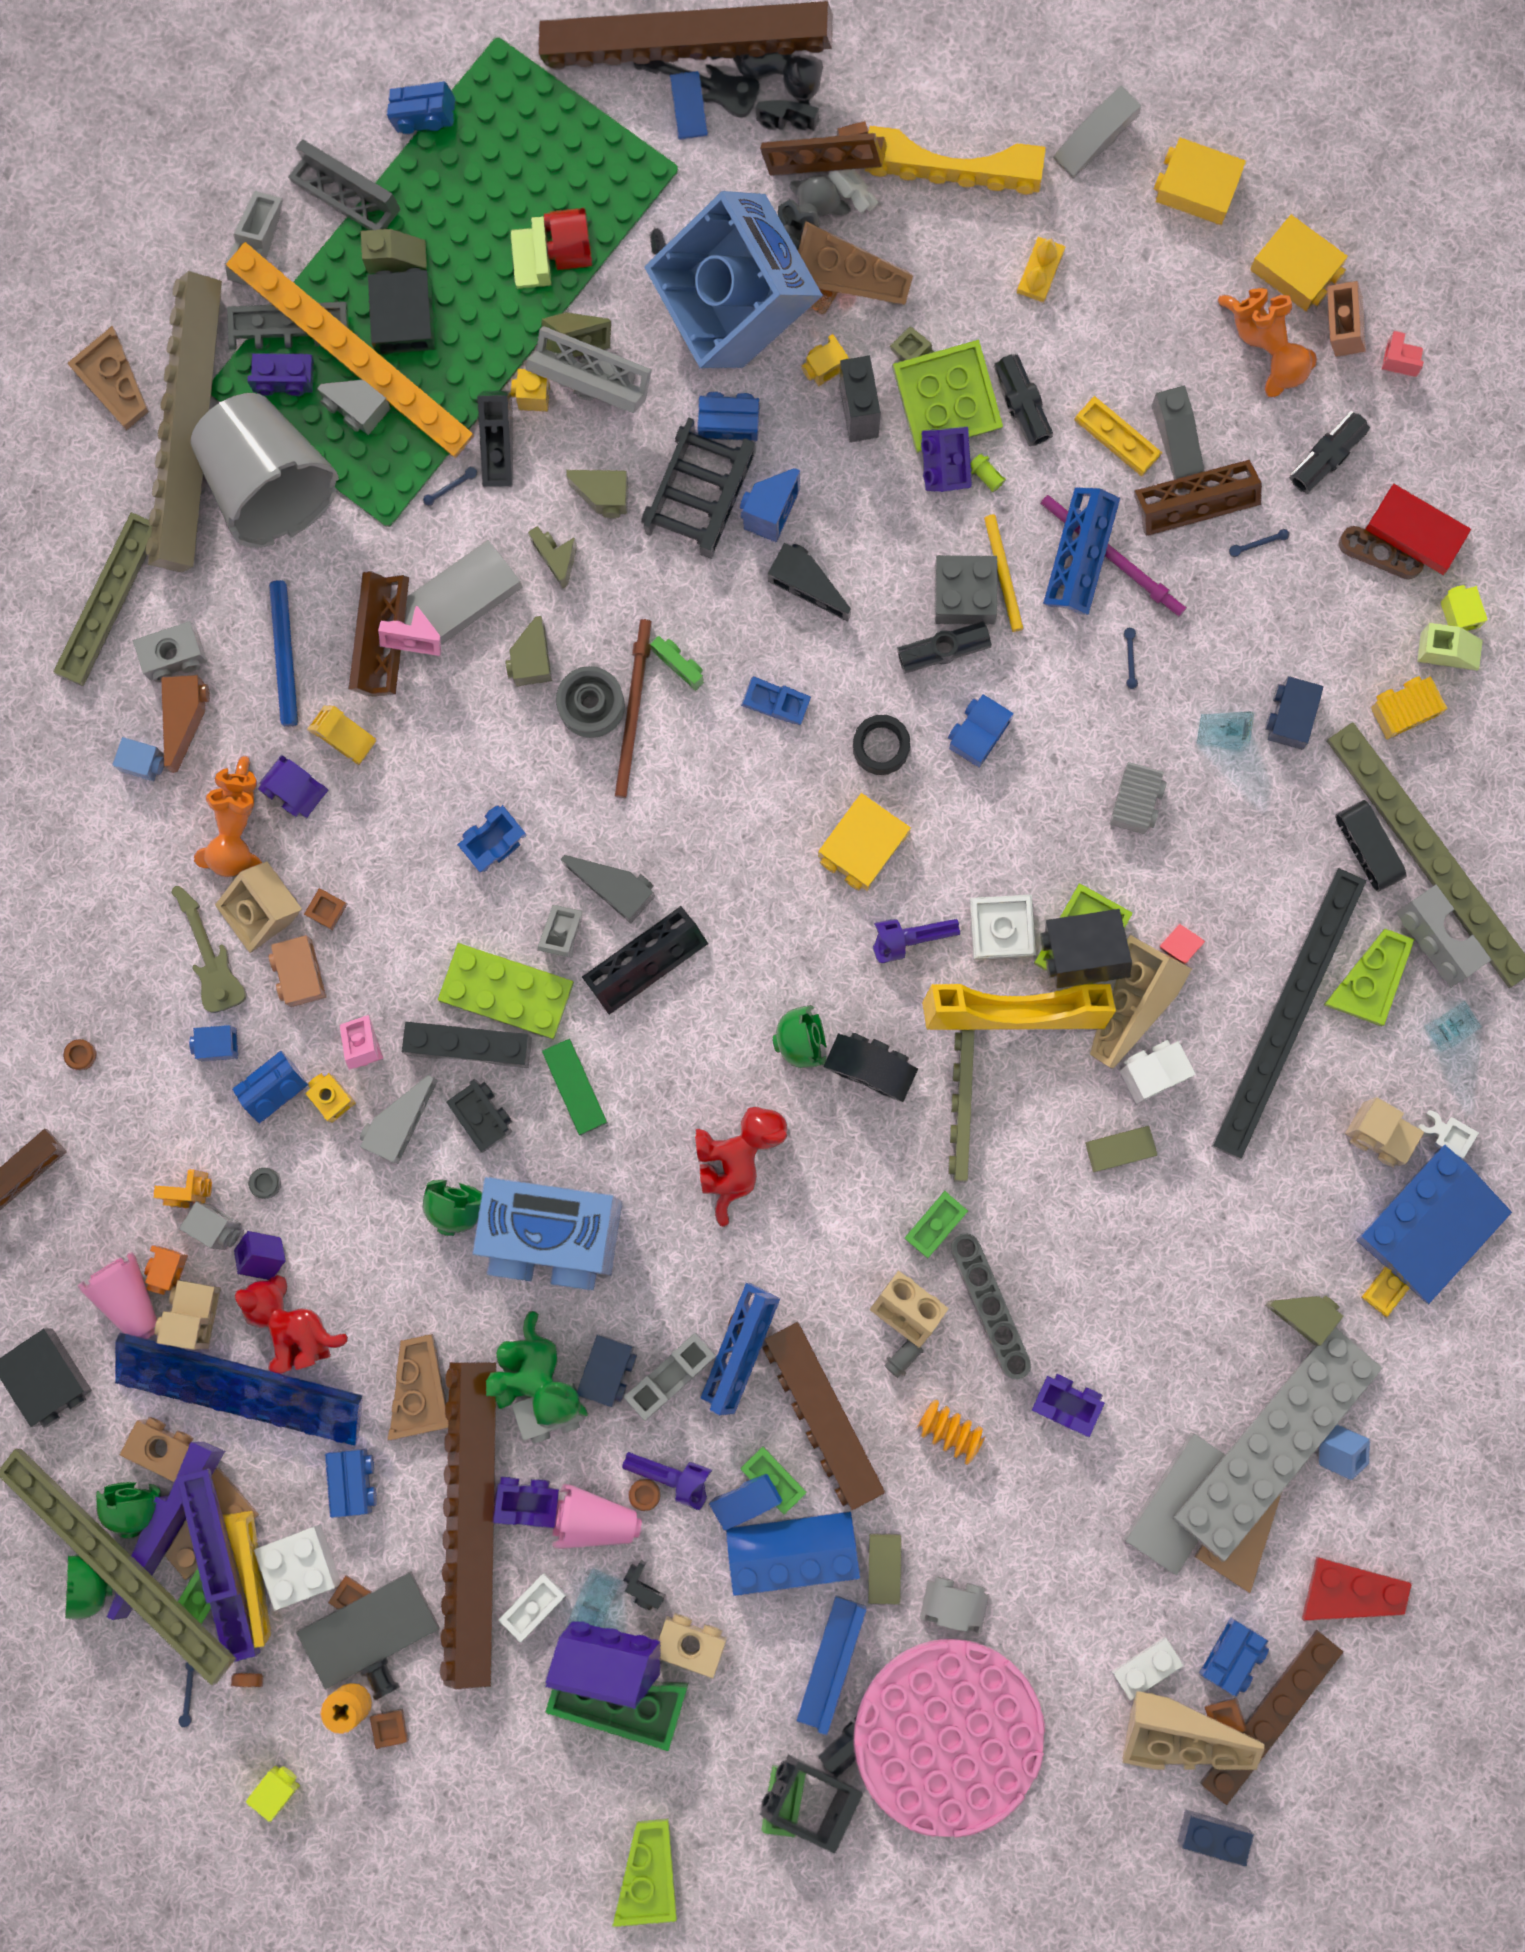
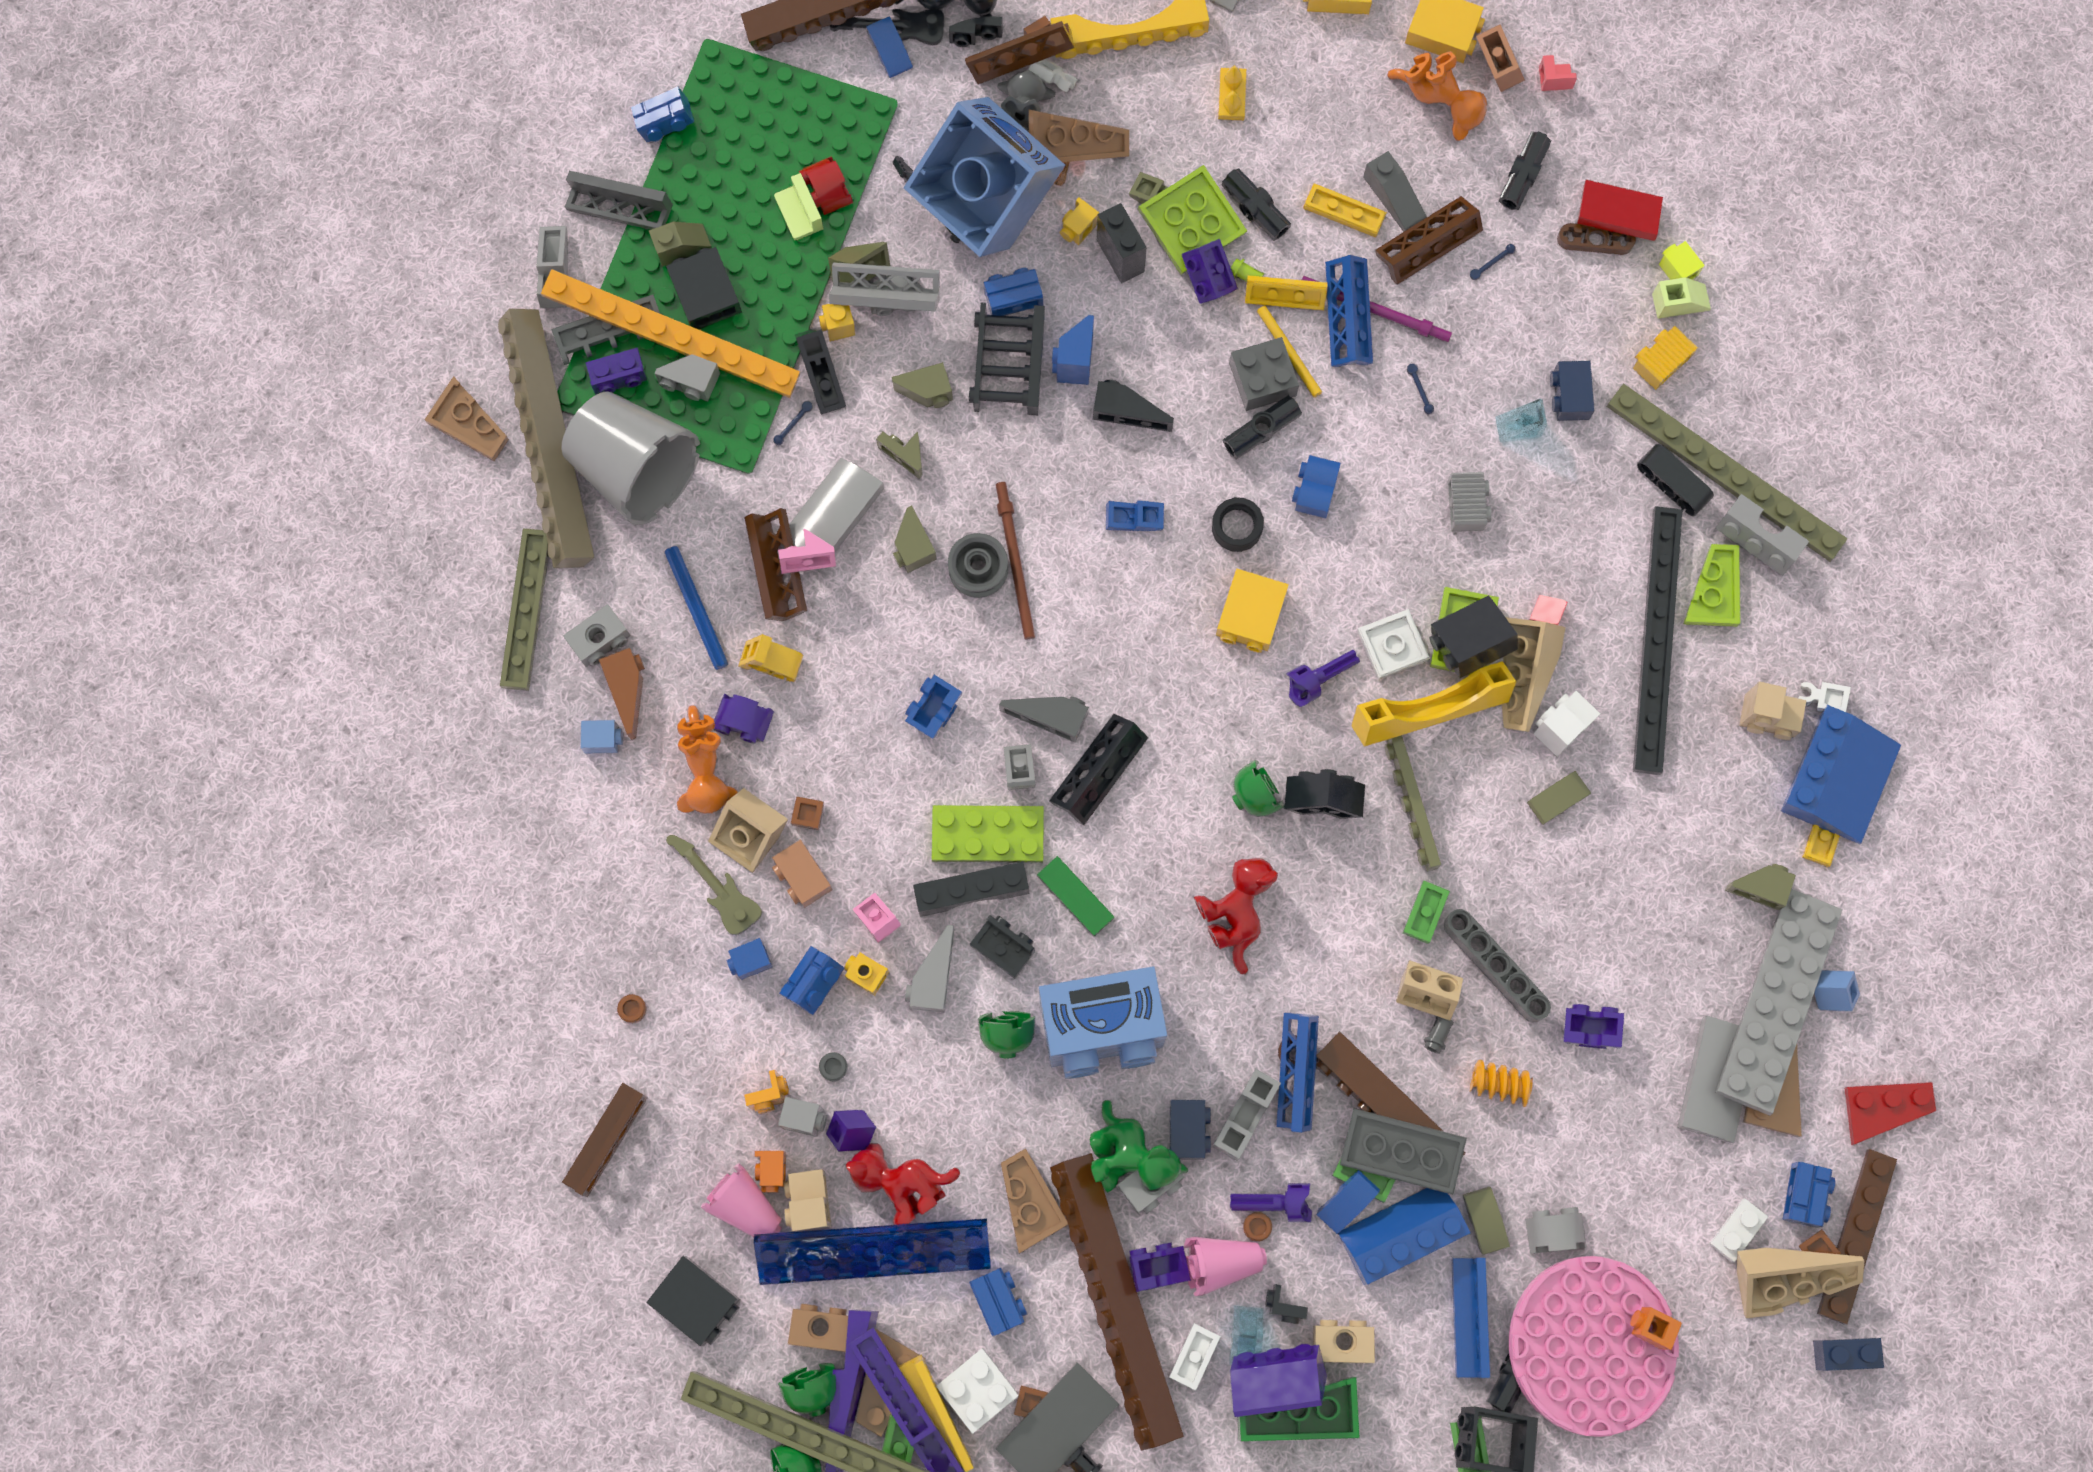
camera: 25 degrees left, 5 degrees down
bright green plate [650,635,704,691] -> none
clear light blue slope [1424,1001,1482,1052] -> none
none -> yellow tile [1245,275,1327,311]
none -> dark grey tile [1340,1108,1467,1195]
none -> orange brick [1630,1307,1682,1350]

